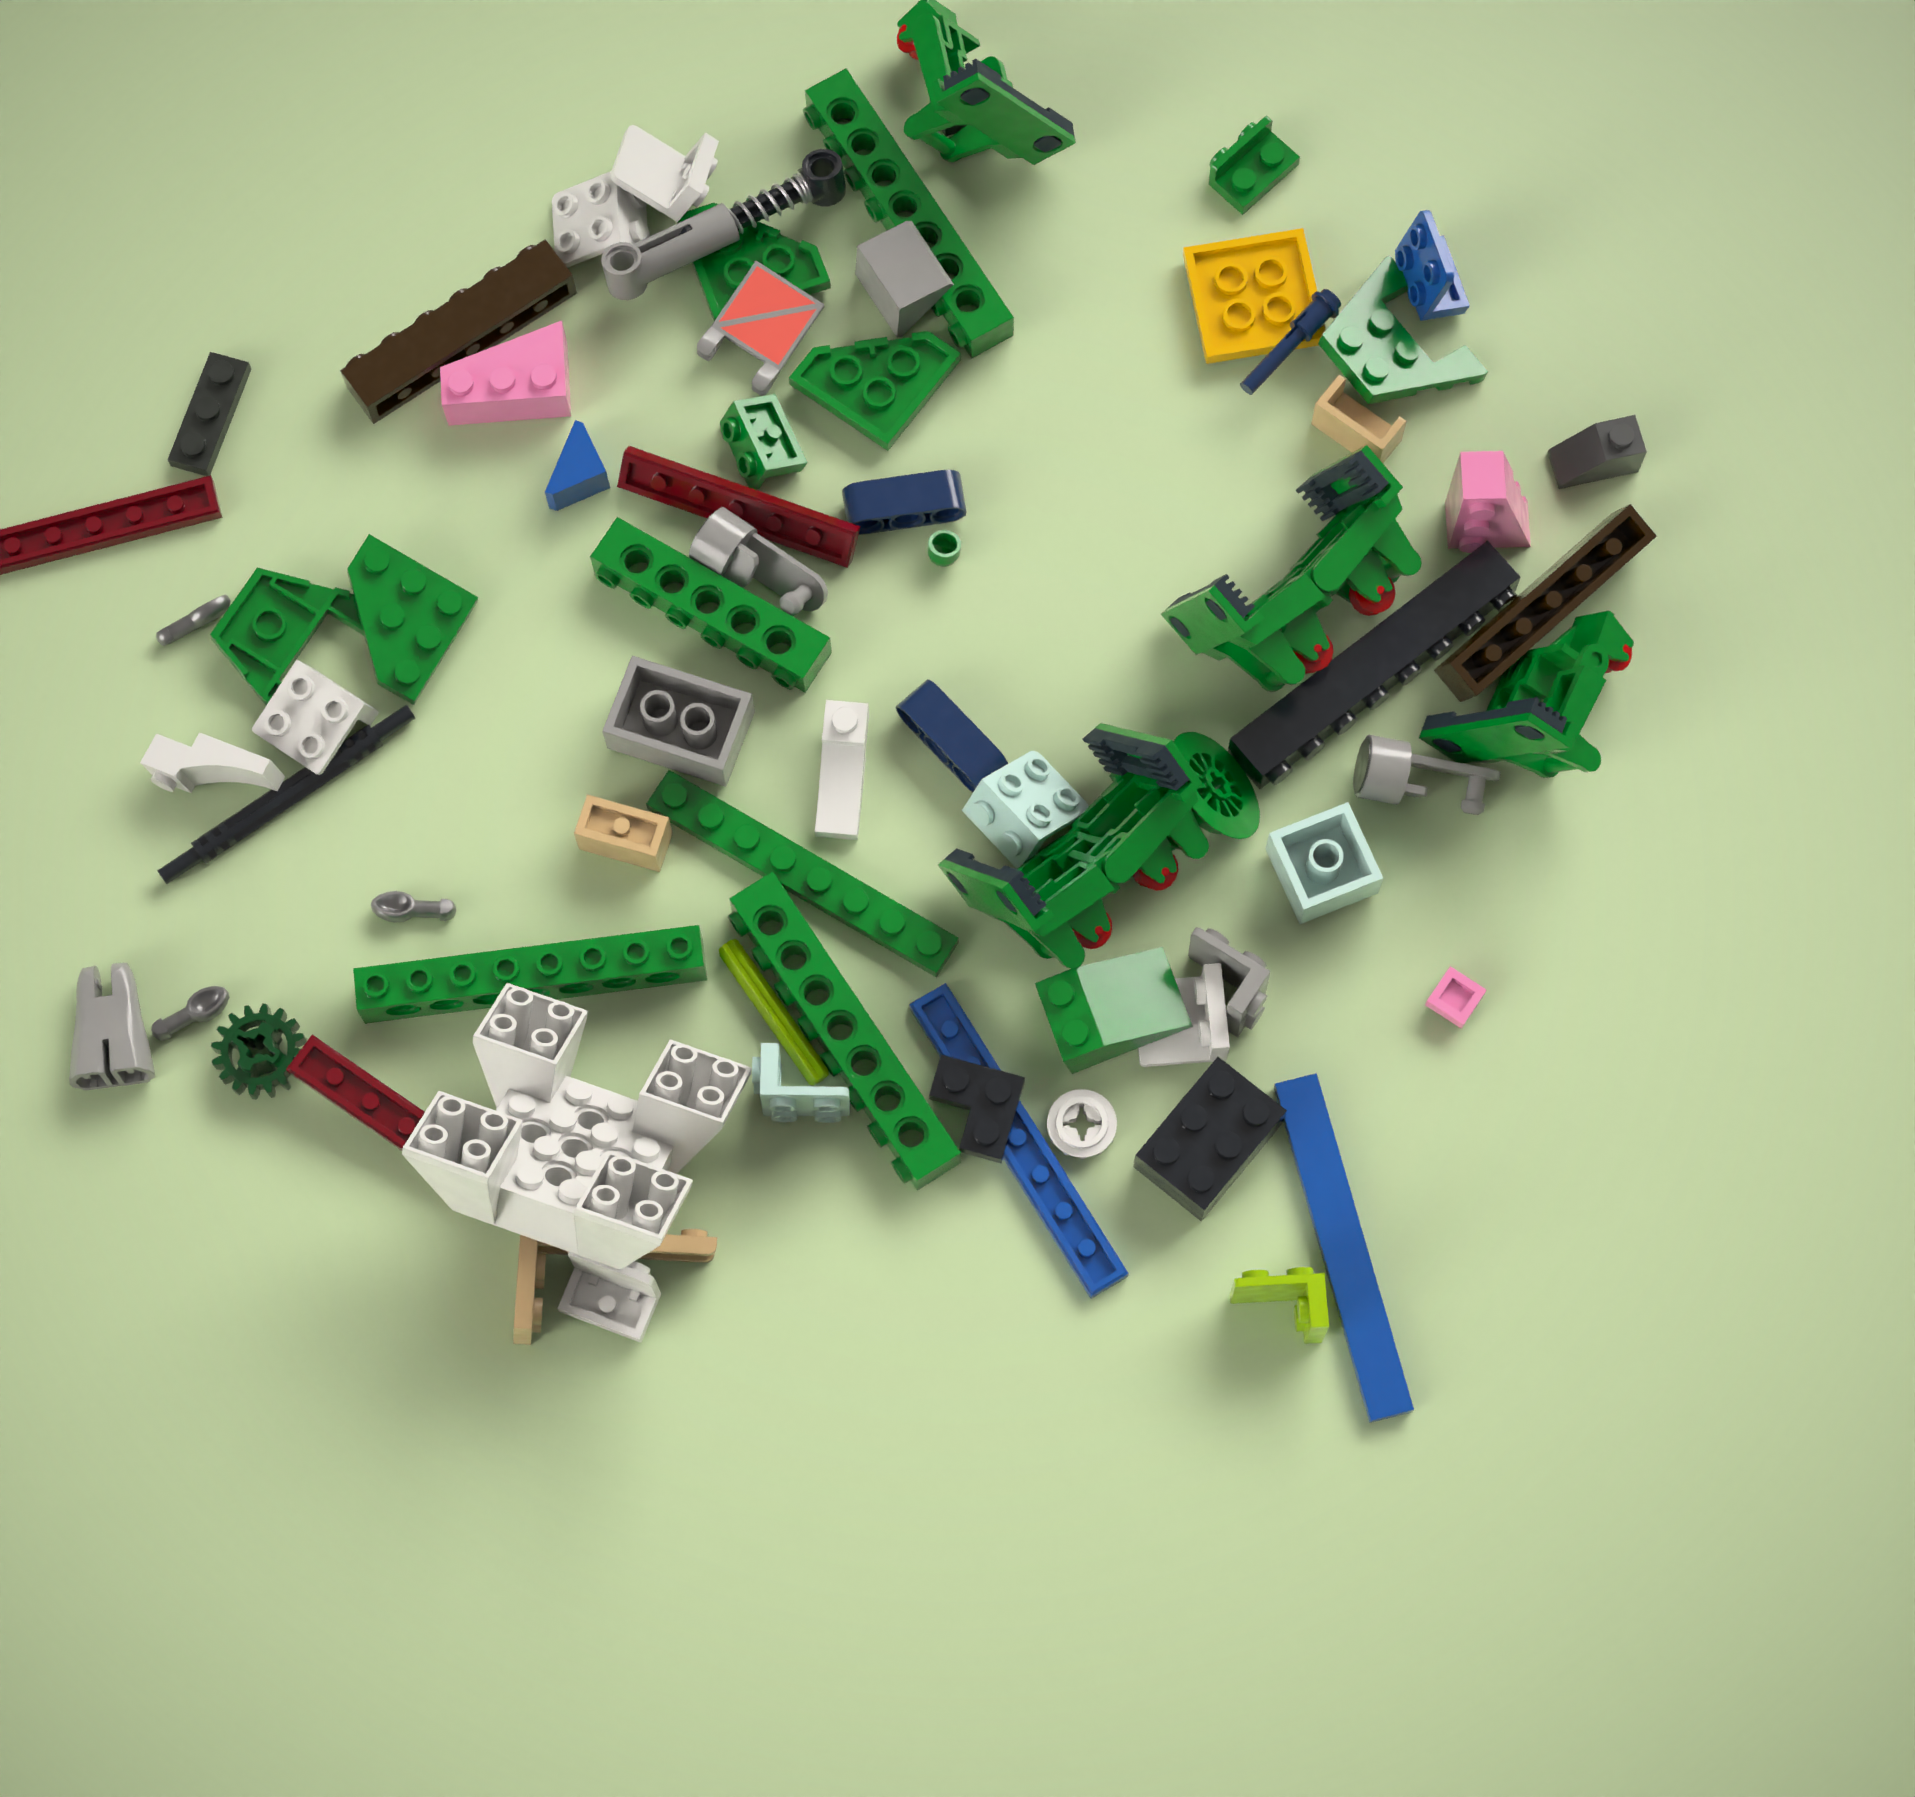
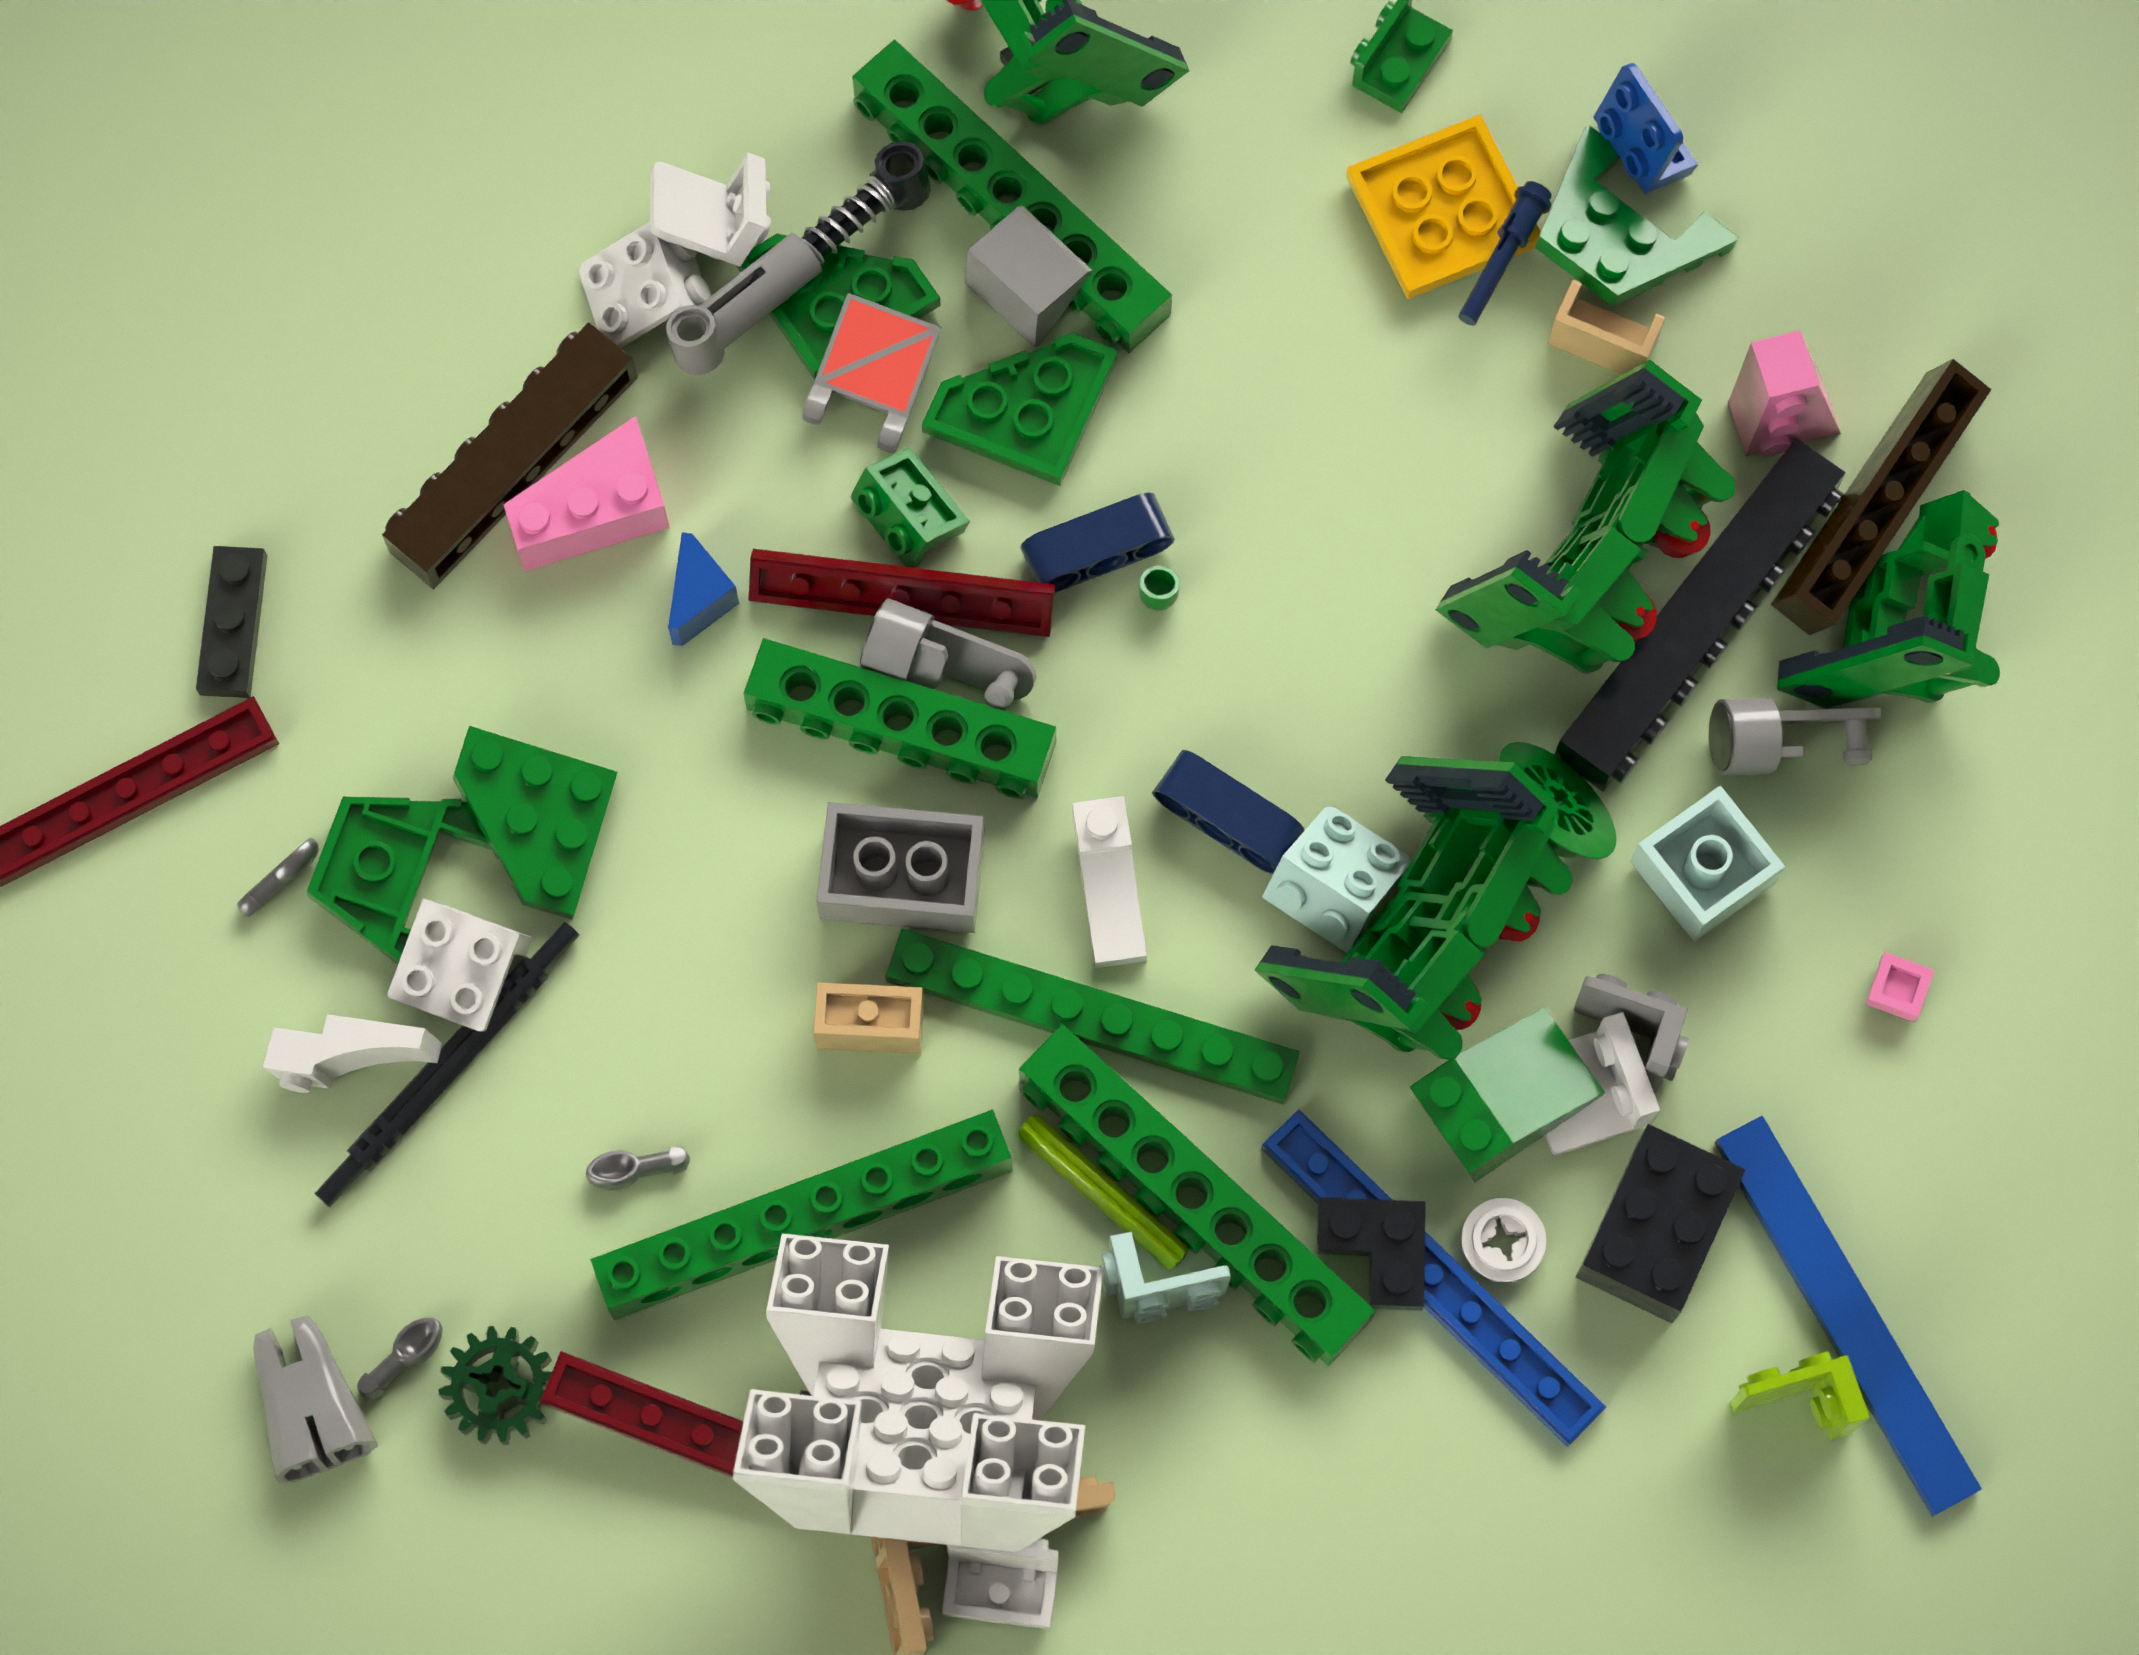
camera: 15 degrees left, 0 degrees up
dark grey slope [1548,415,1647,489] -> none

